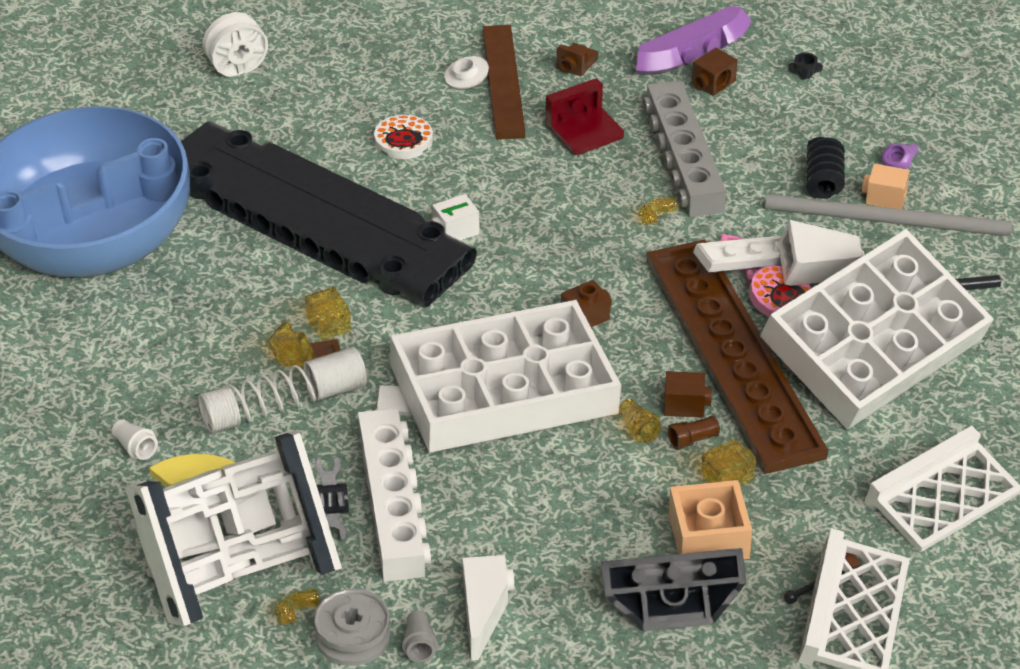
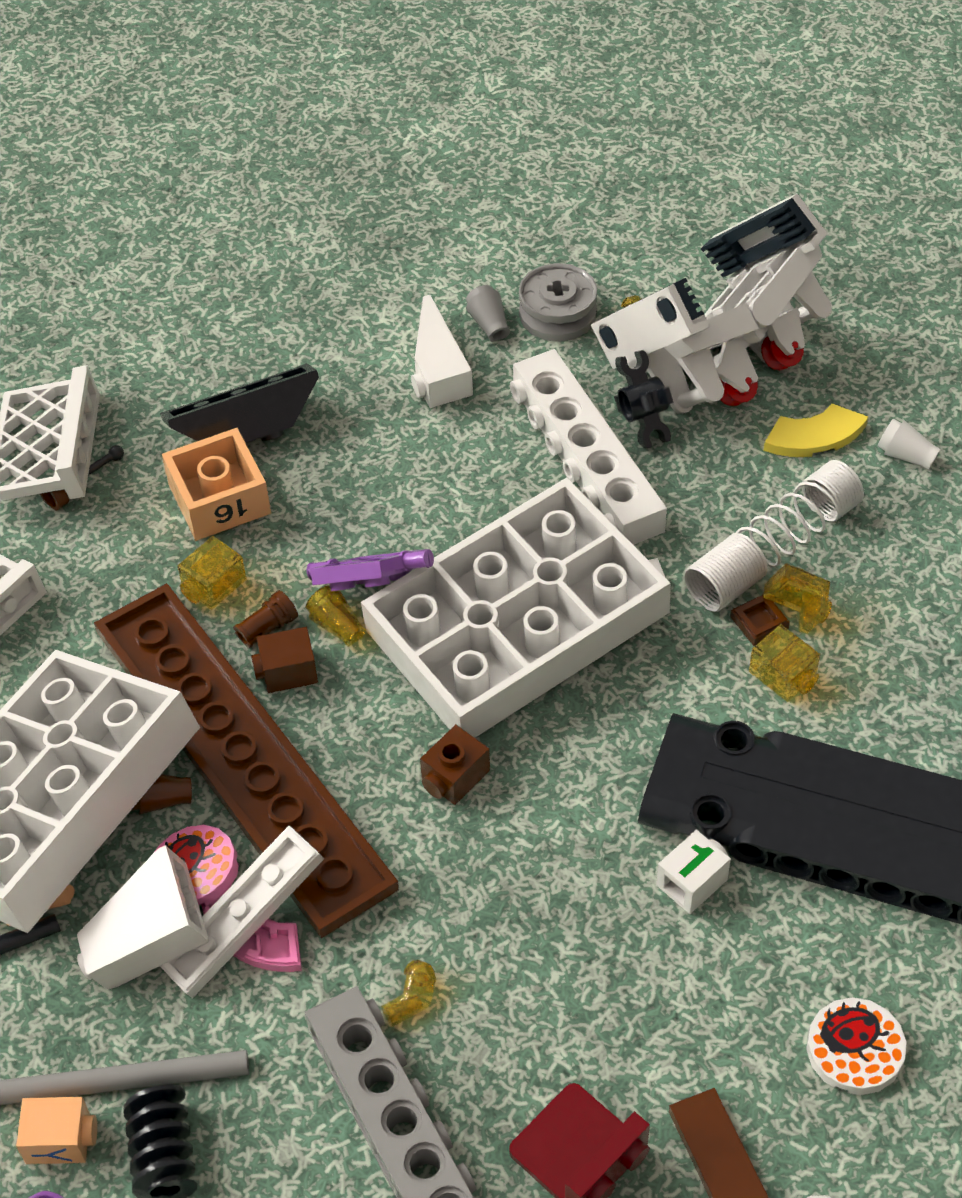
camera: 165 degrees right, 10 degrees up
none -> medium lavender plate [306,549,434,591]

